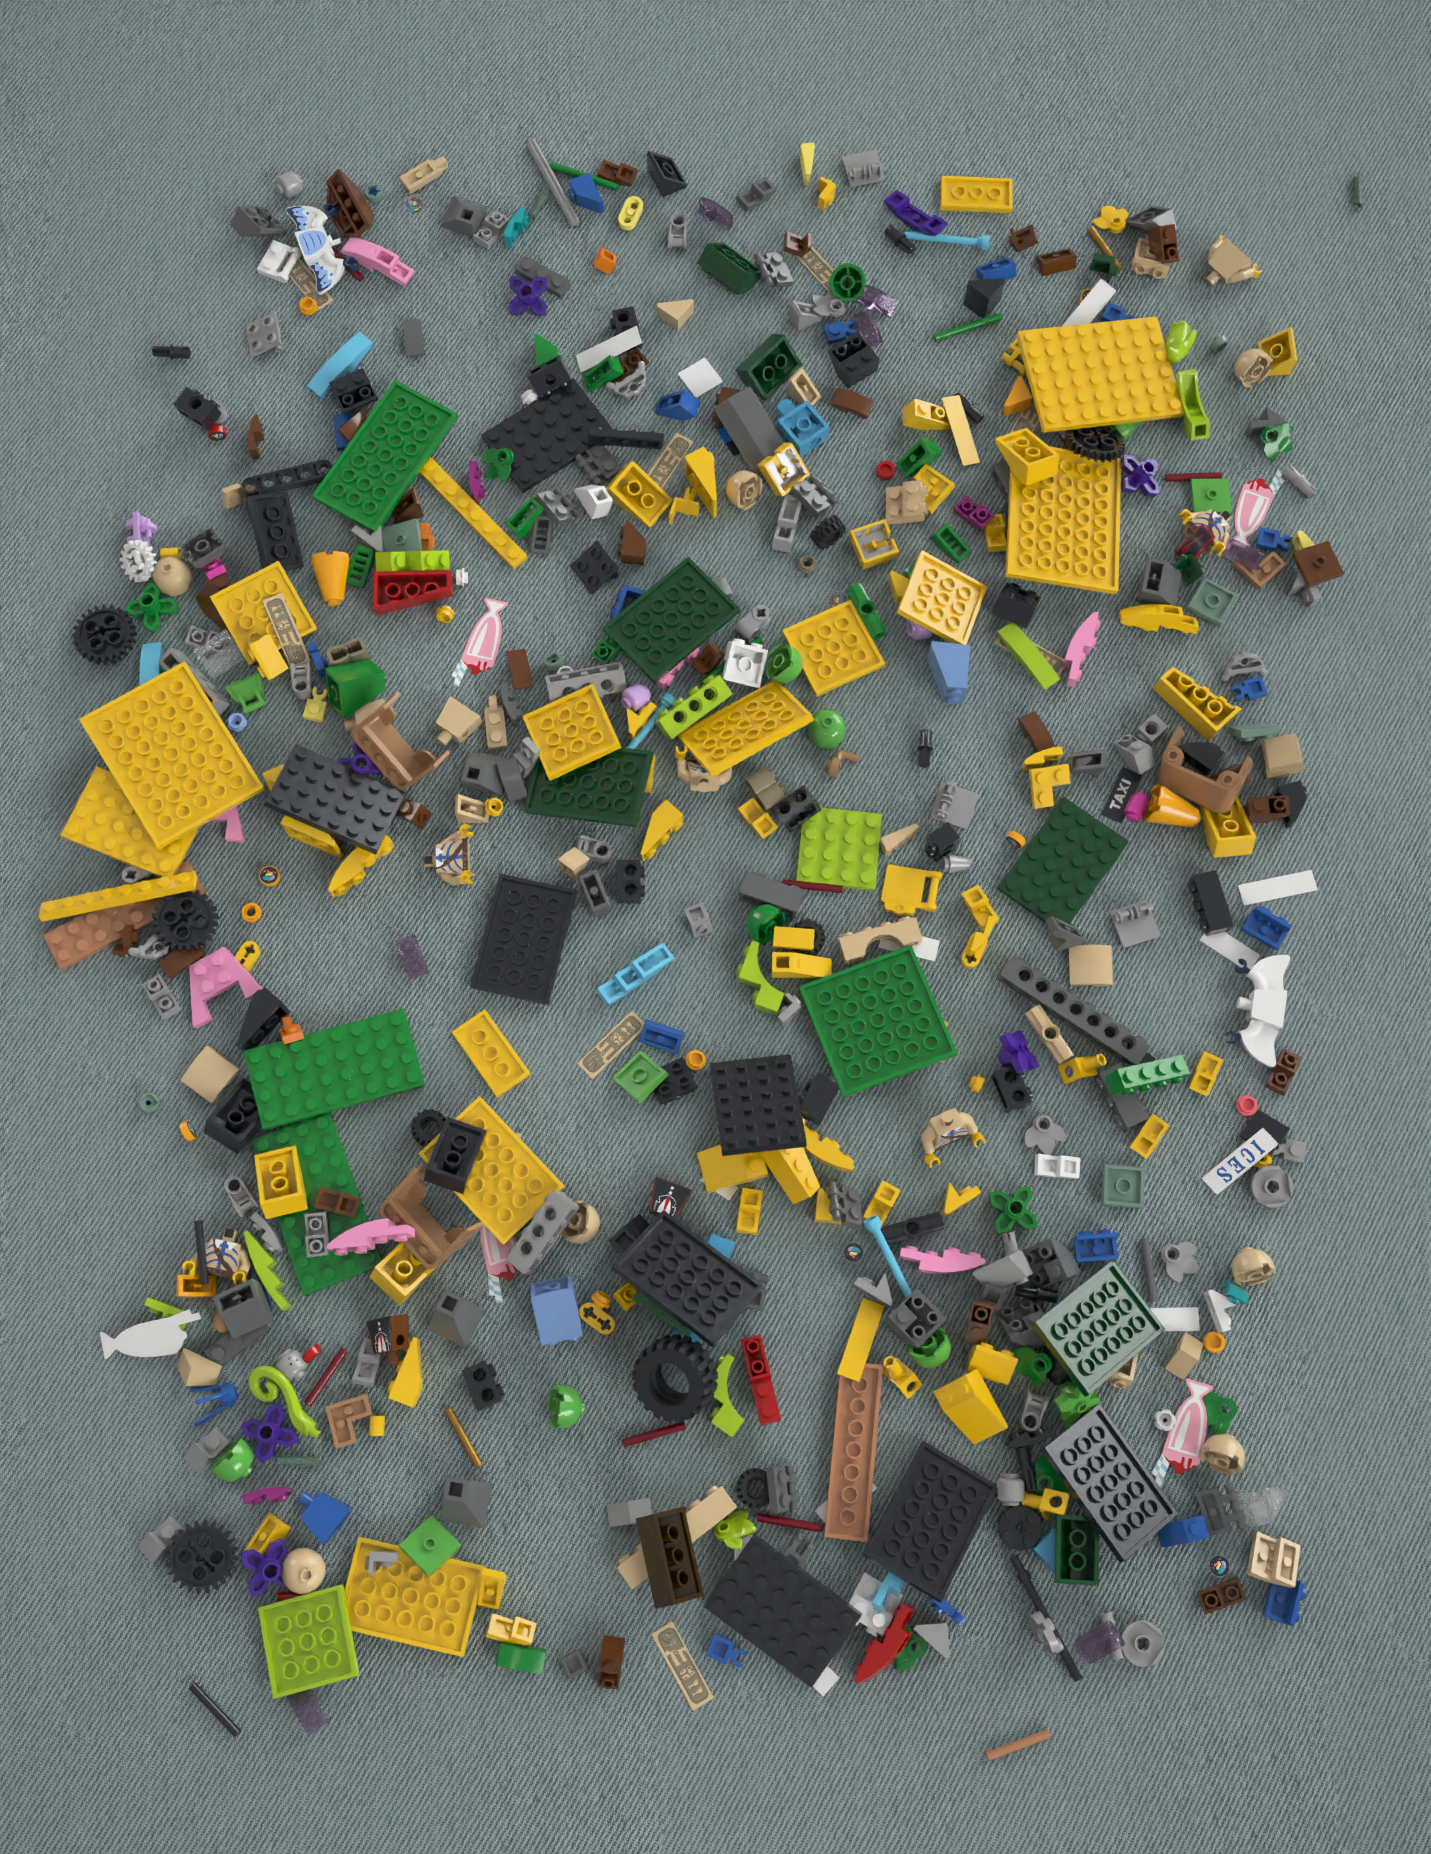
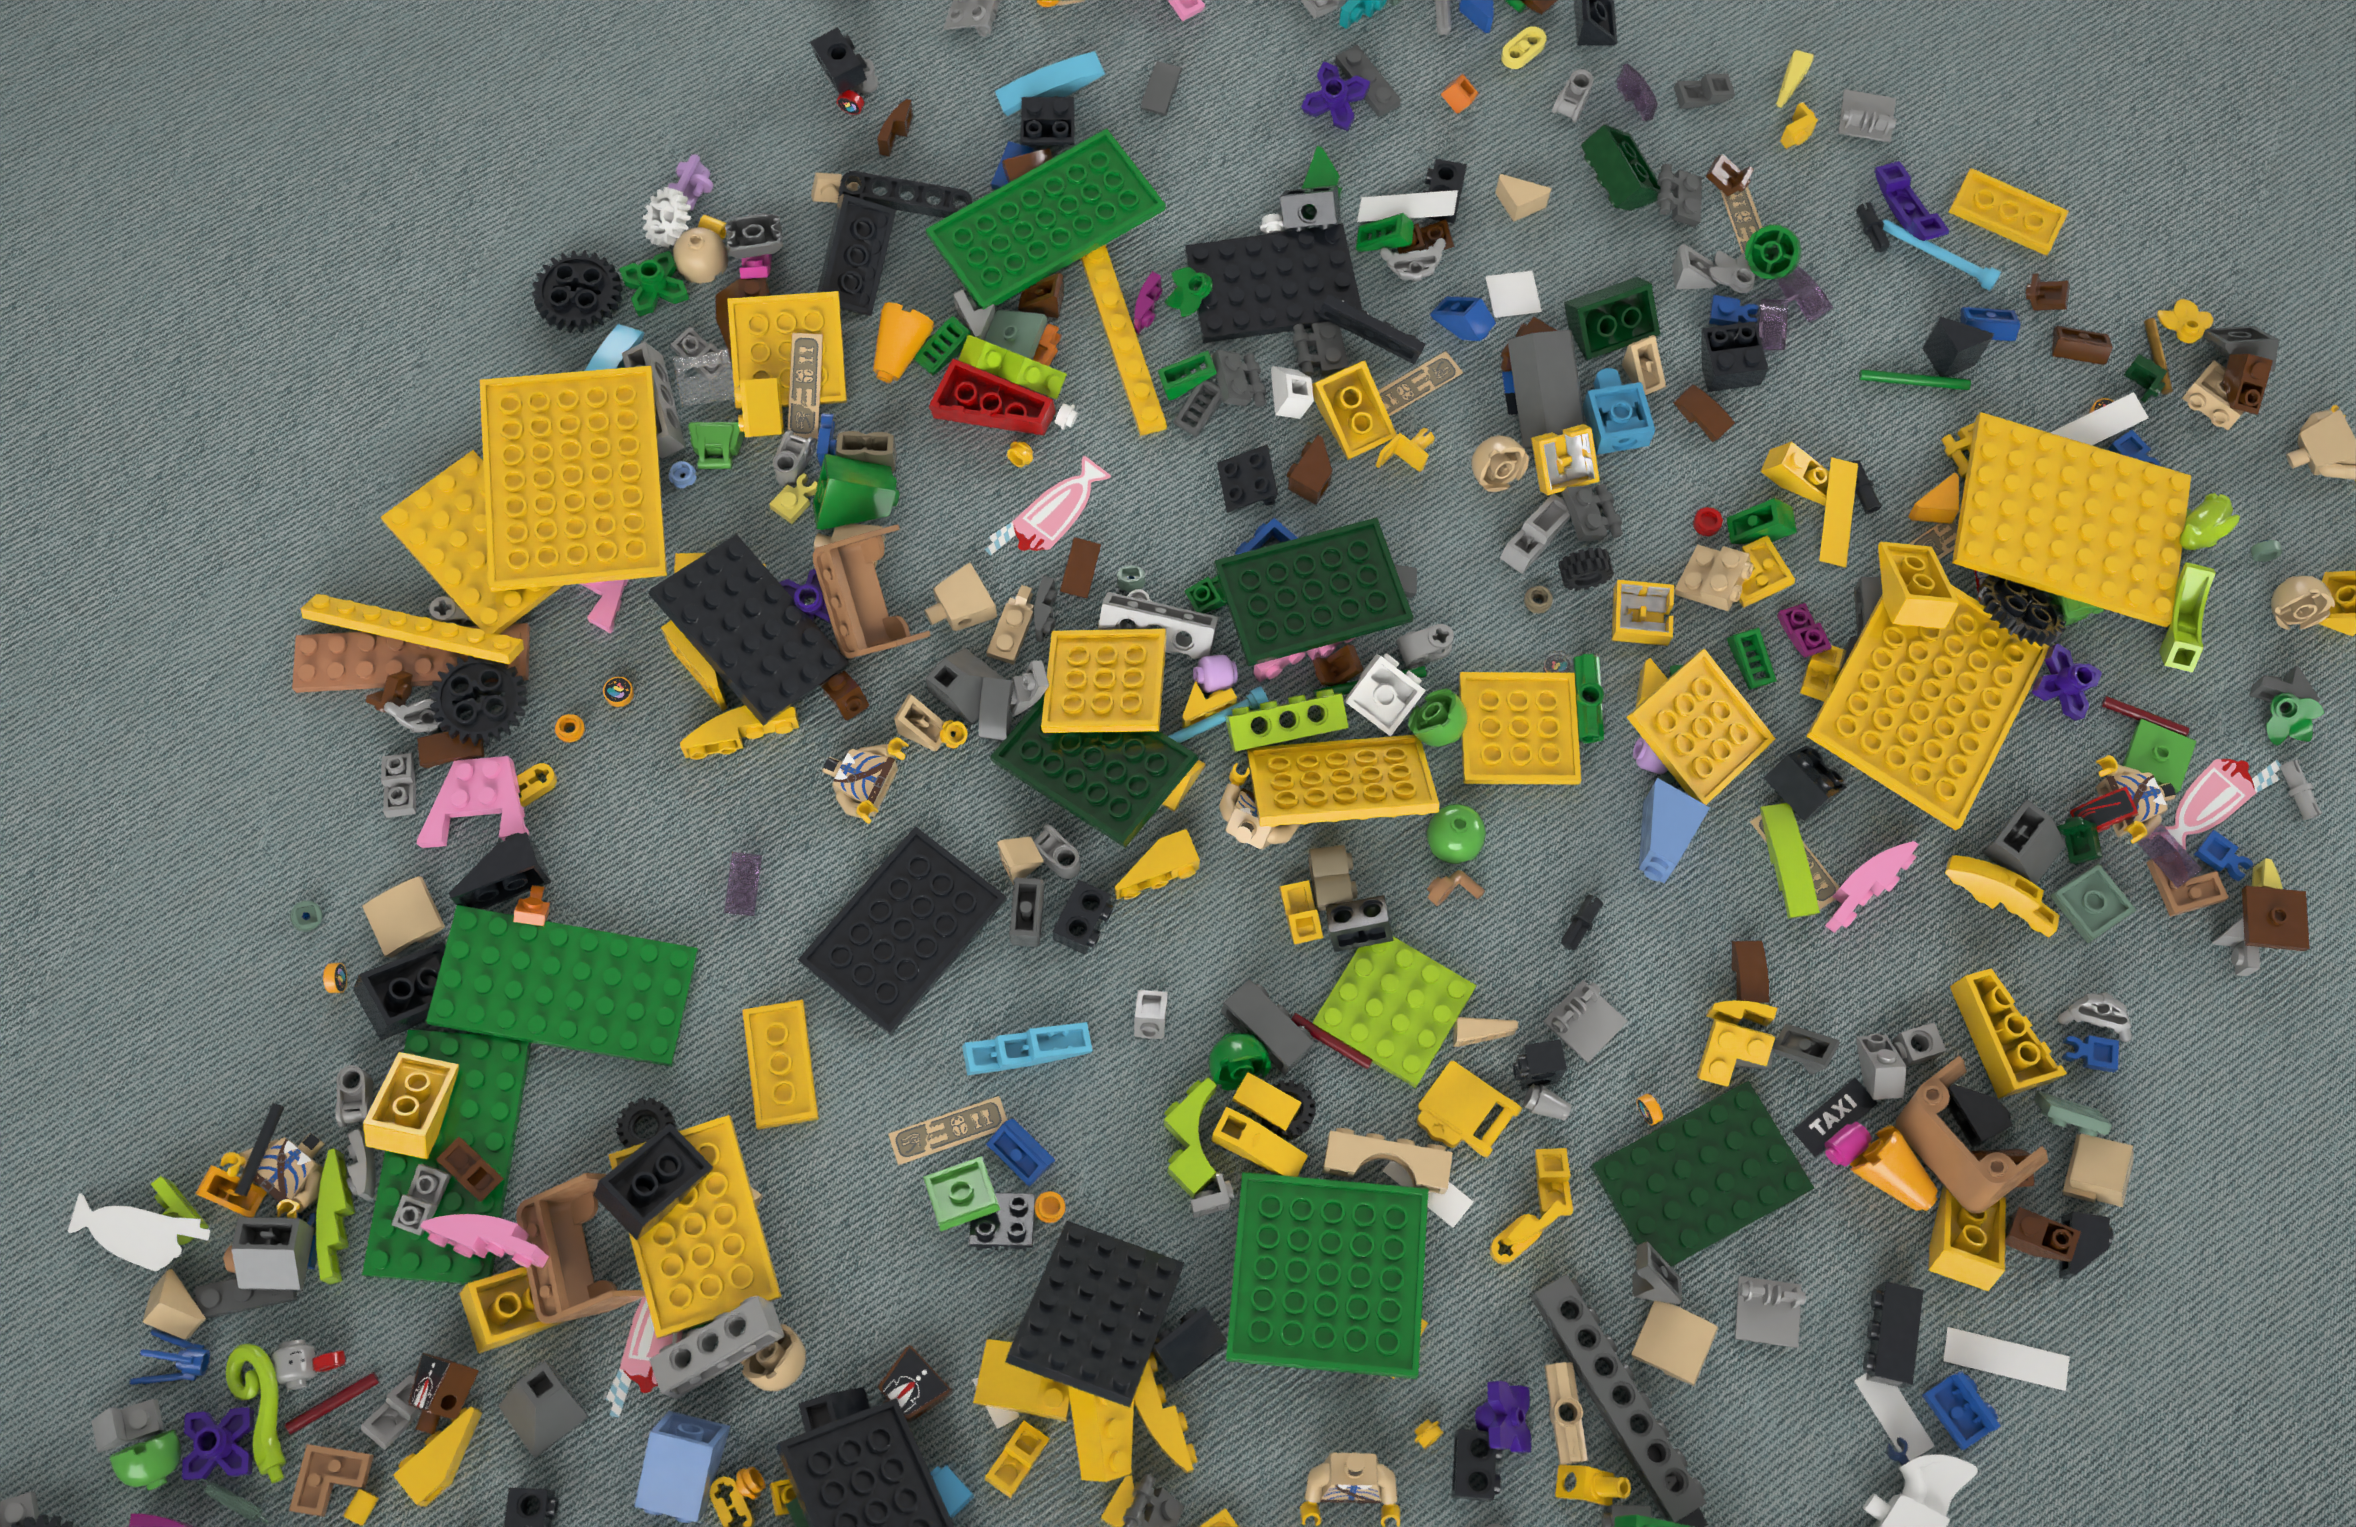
camera: 25 degrees right, 5 degrees down
yellow slope [684,446,717,519] -> none

